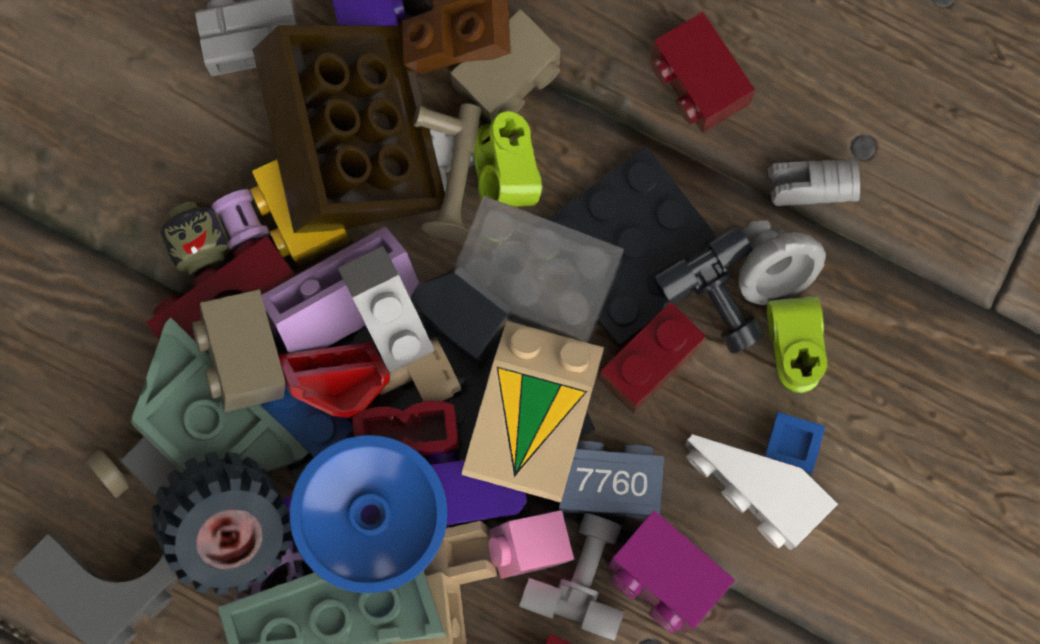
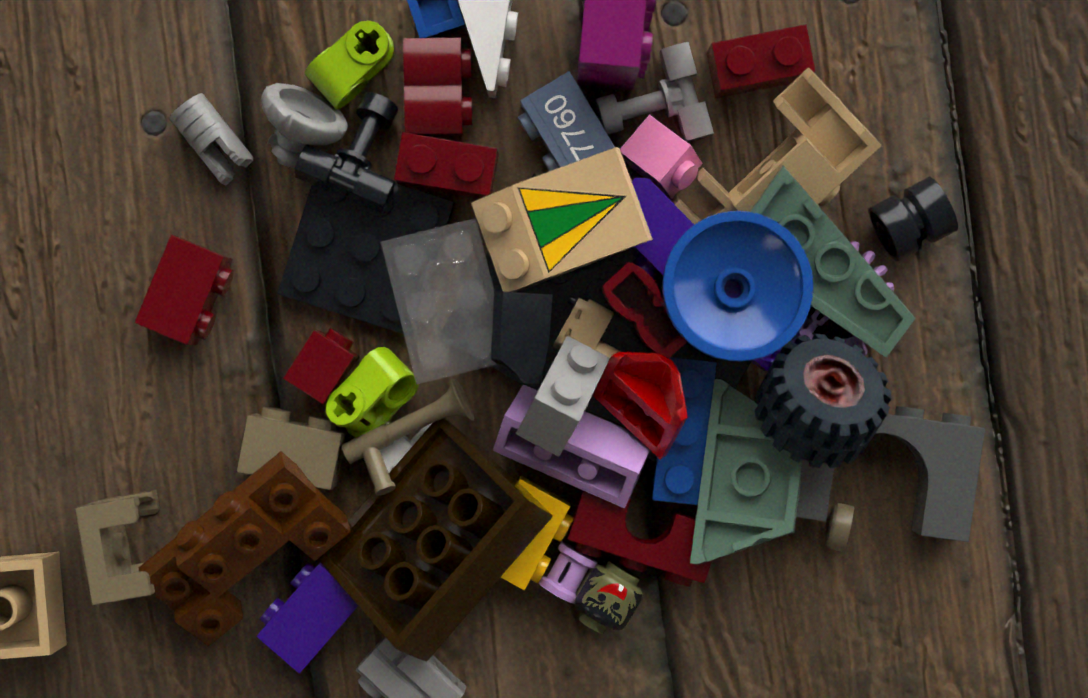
camera: 130 degrees left, 10 degrees up
dark tan brick [192,290,286,413] -> none
none -> dark red brick [283,328,360,404]
none -> dark red brick [403,38,473,137]

